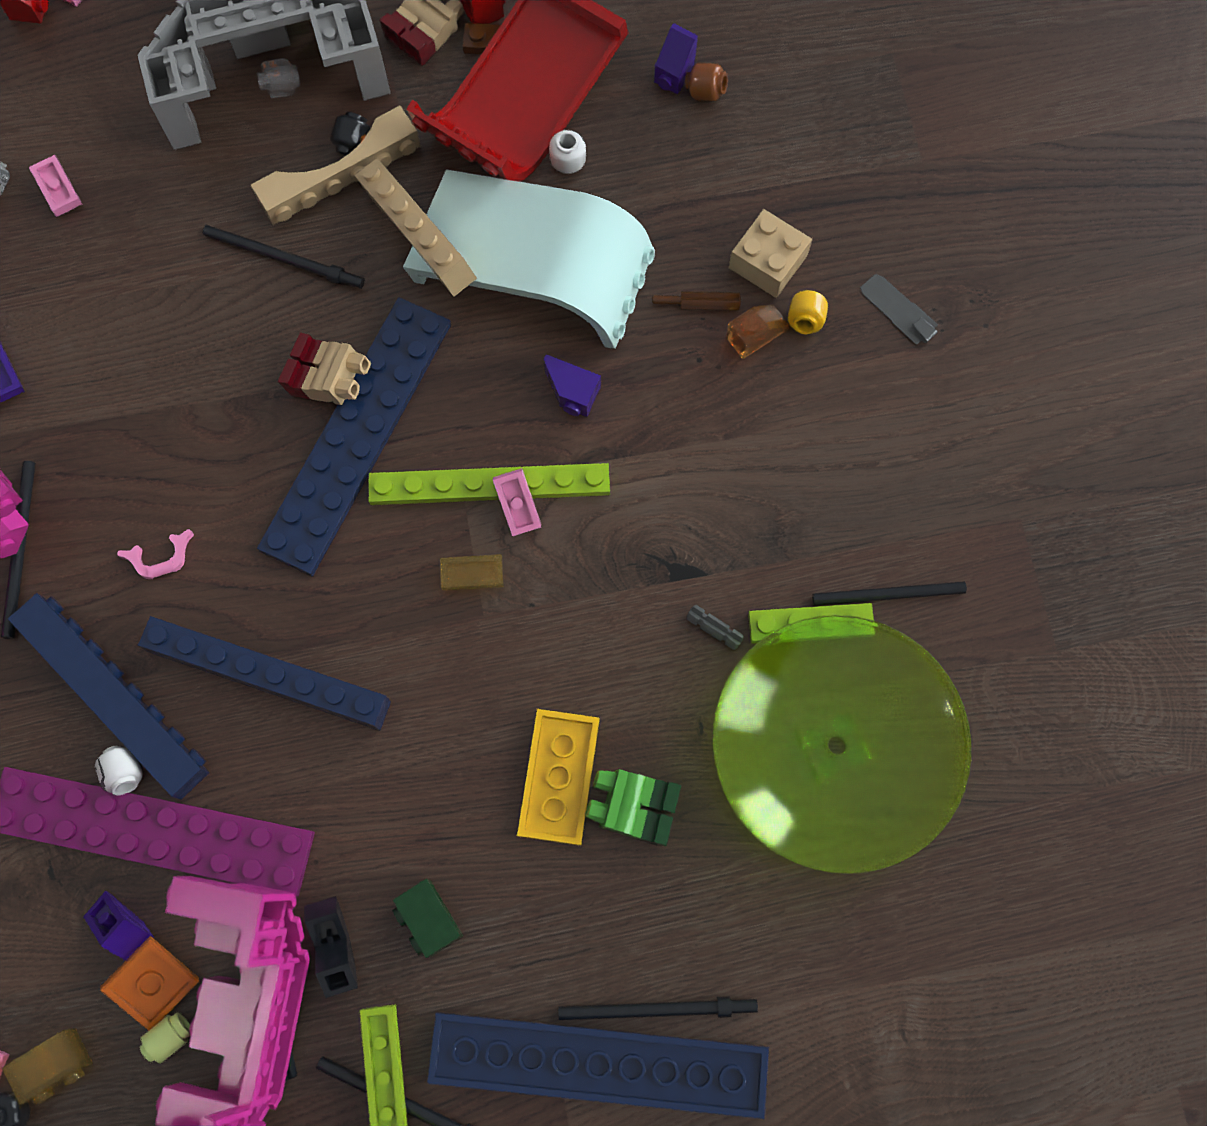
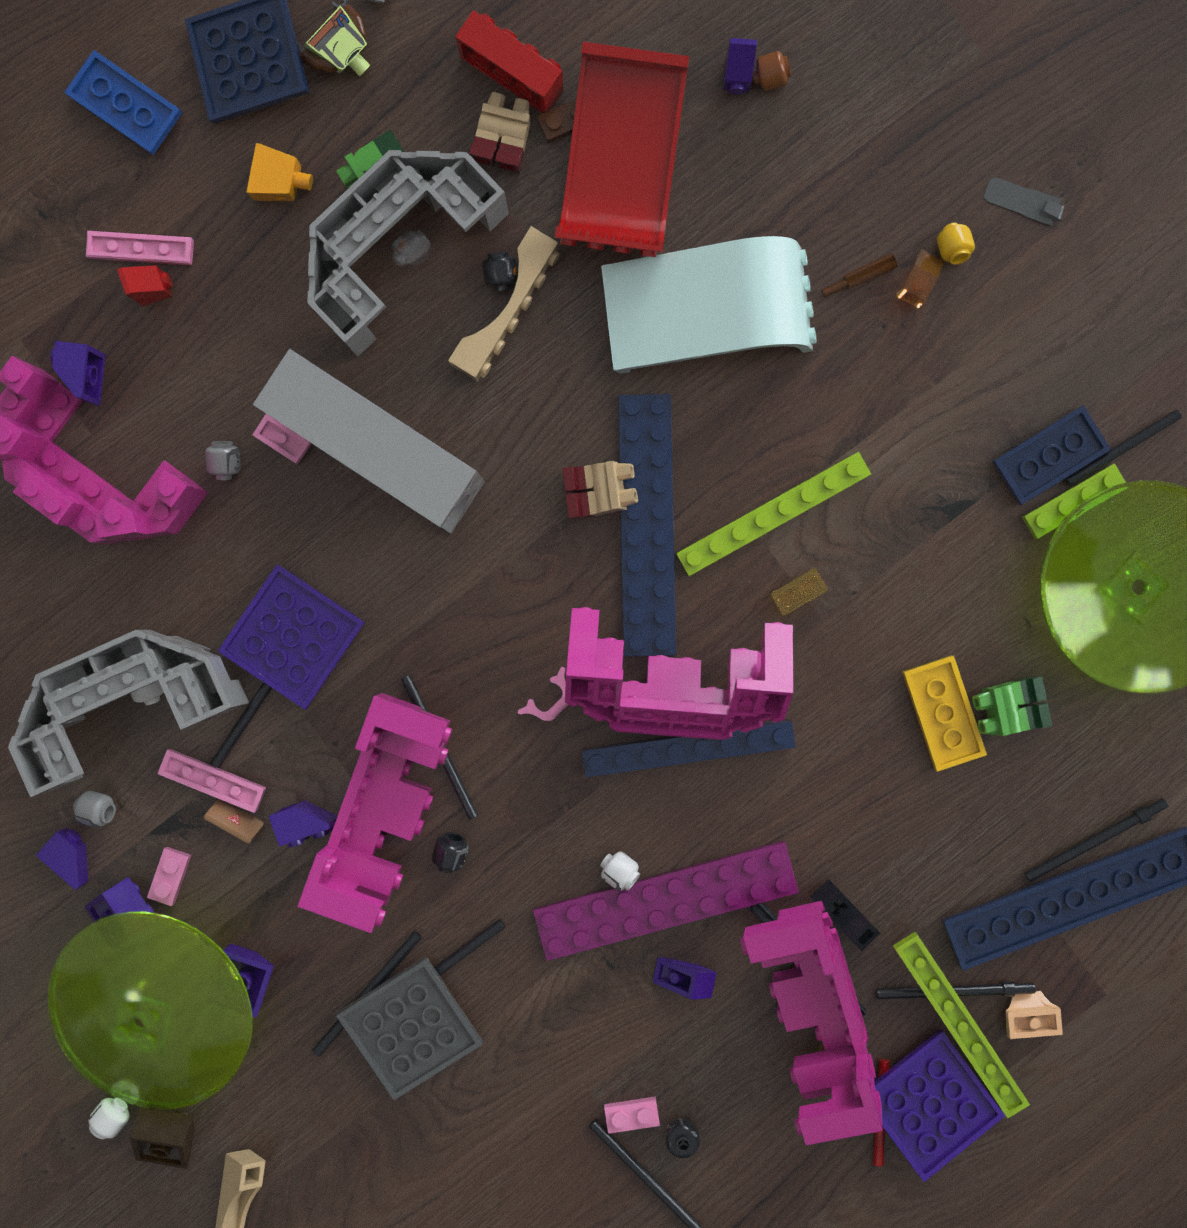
camera: 25 degrees left, 15 degrees up
clear yellow brick [2,1028,93,1105] -> none
dark blue brick [8,593,210,800] -> none
orange tile [100,936,199,1031] -> none
yellowish green brick [140,1012,190,1064] -> none
black bar [203,225,365,289] -> none
tan arch [355,158,477,297] -> none
dark green brick [392,878,463,958] -> none
bright pink plate [493,468,541,536] -> none
dark purple slope [544,354,601,417] -> none
white head [549,130,586,174] -> none
dark grey axle [686,605,744,650] -> none
tan brick [729,209,812,298] -> none
none -> light grey piece [253,349,485,534]
none -> dark pink brick [565,607,793,740]
none -> dark blue plate [992,405,1111,506]

